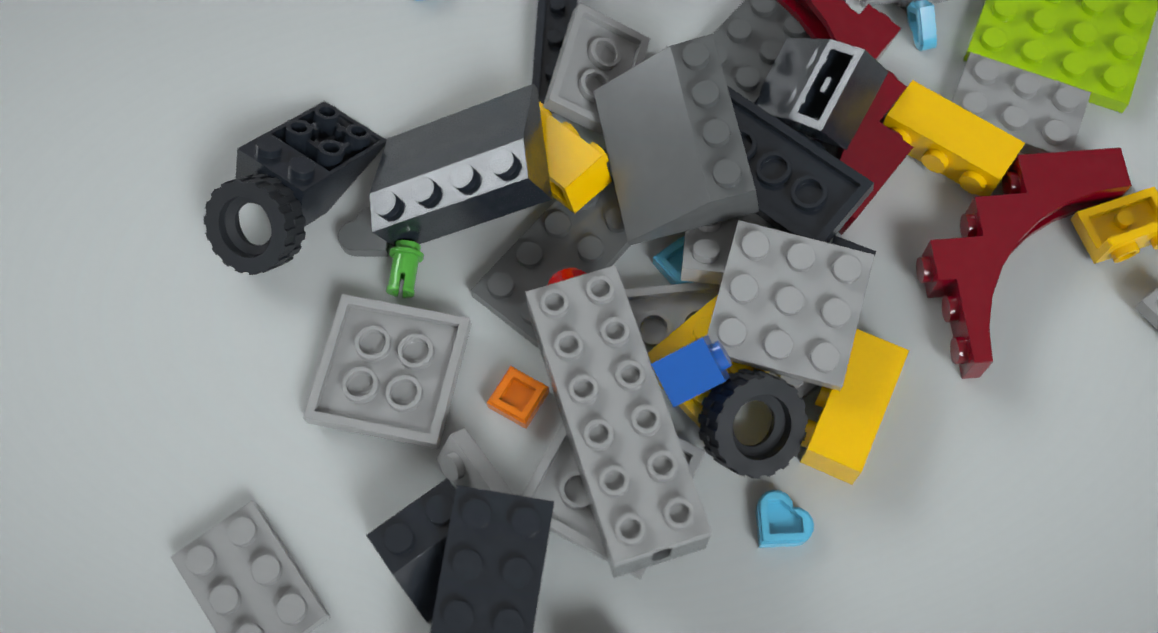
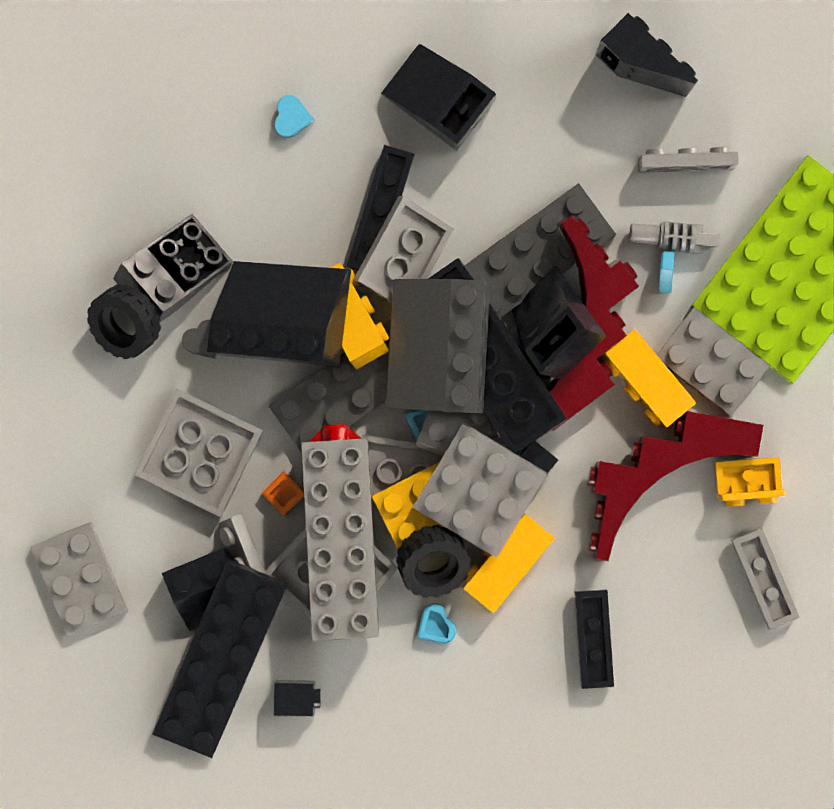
camera: 10 degrees right, 20 degrees up
bright green pin [386,240,424,298] -> none
blue brick [651,335,732,408] -> none
none -> black plate [574,589,614,689]

